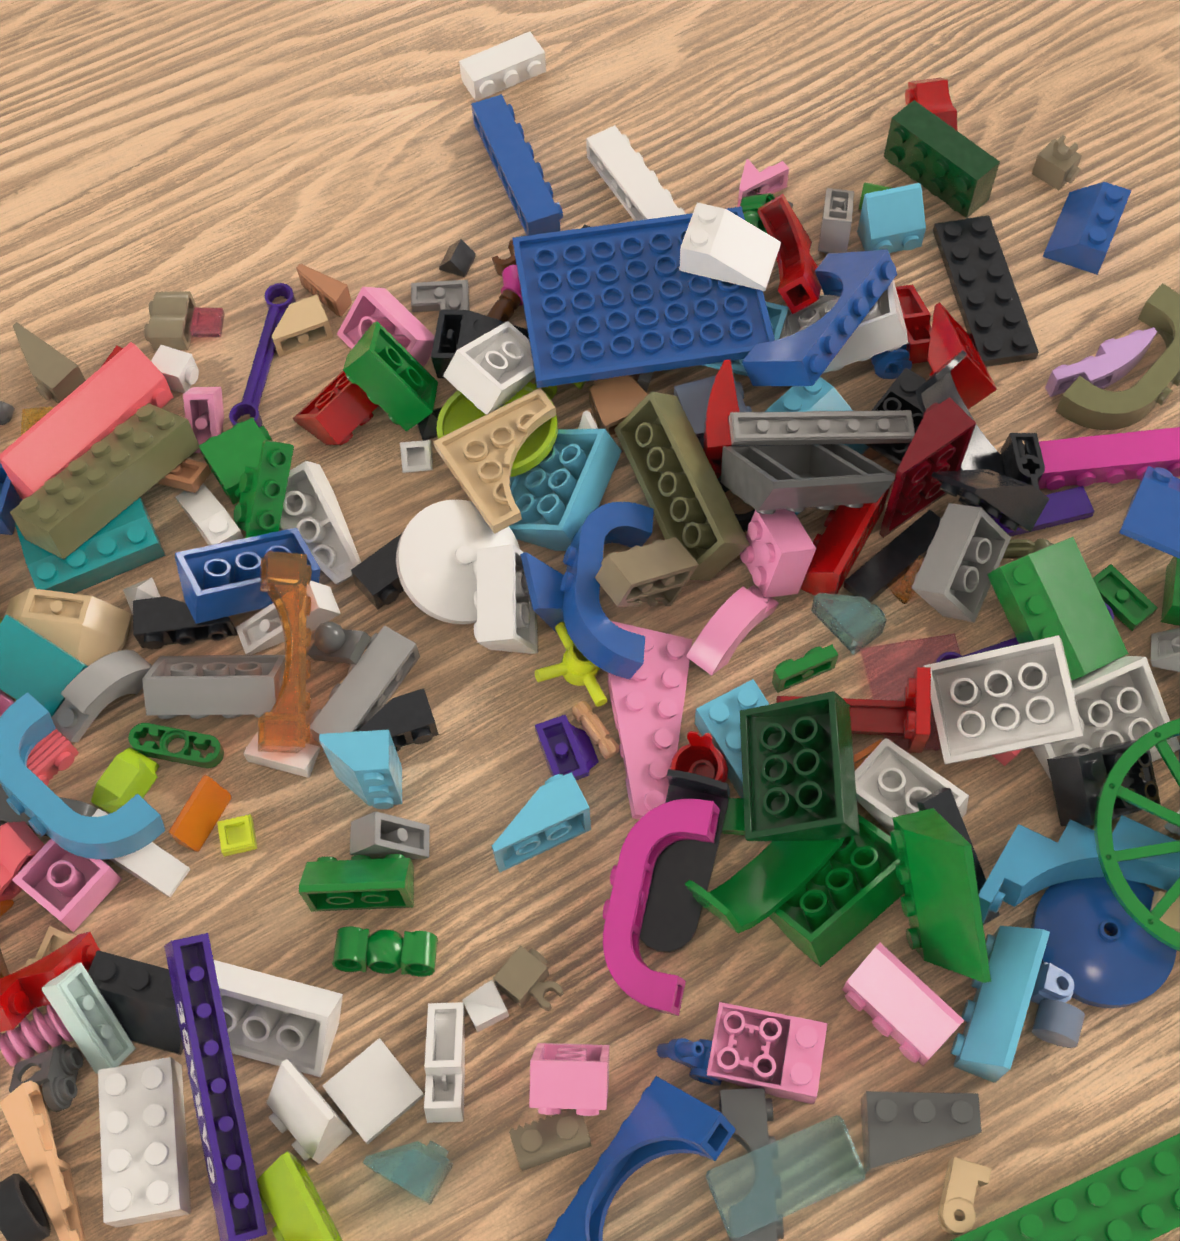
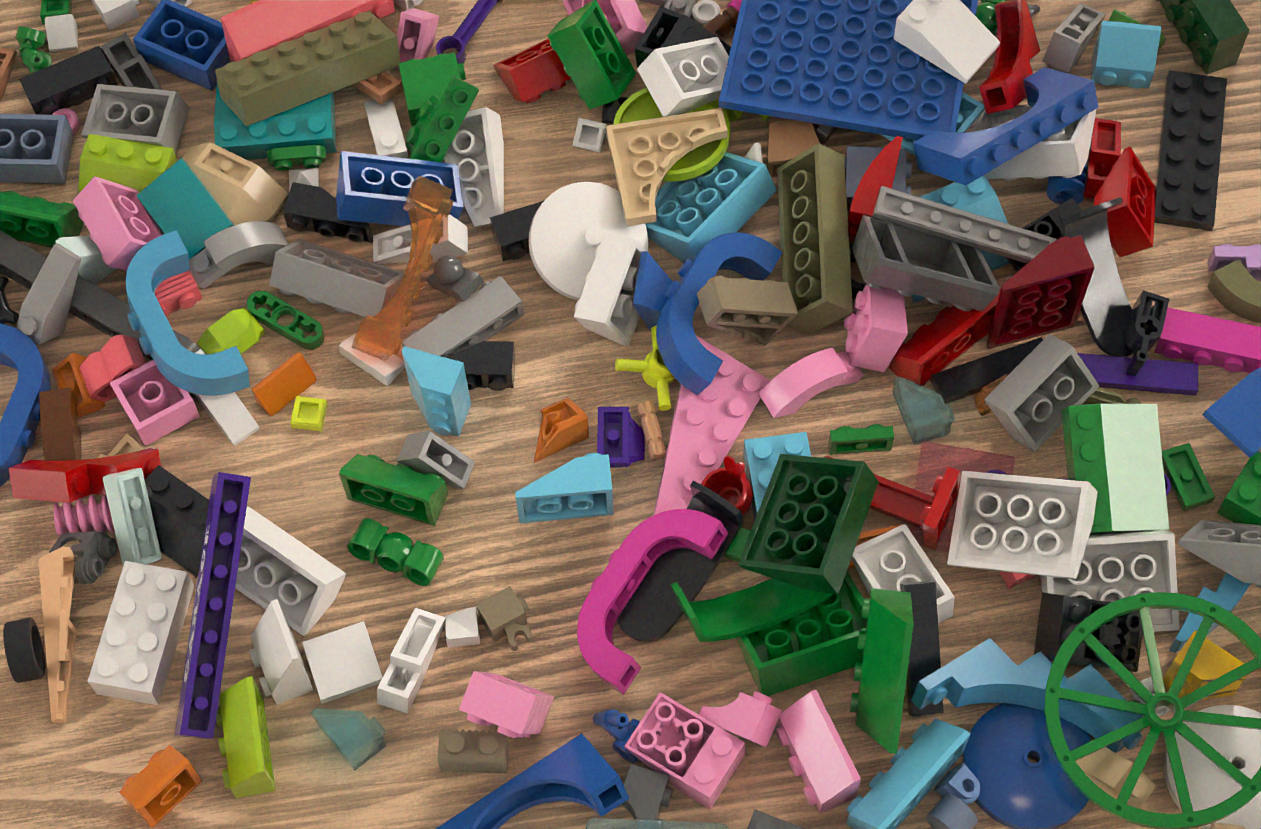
camera: 20 degrees right, 0 degrees up
black slope [931,469,1050,532] -> none
none -> green plate [267,145,327,171]
none -> orange slope [533,397,589,463]
none -> white tile [692,0,721,26]
none -> bright pink arch [699,691,782,747]

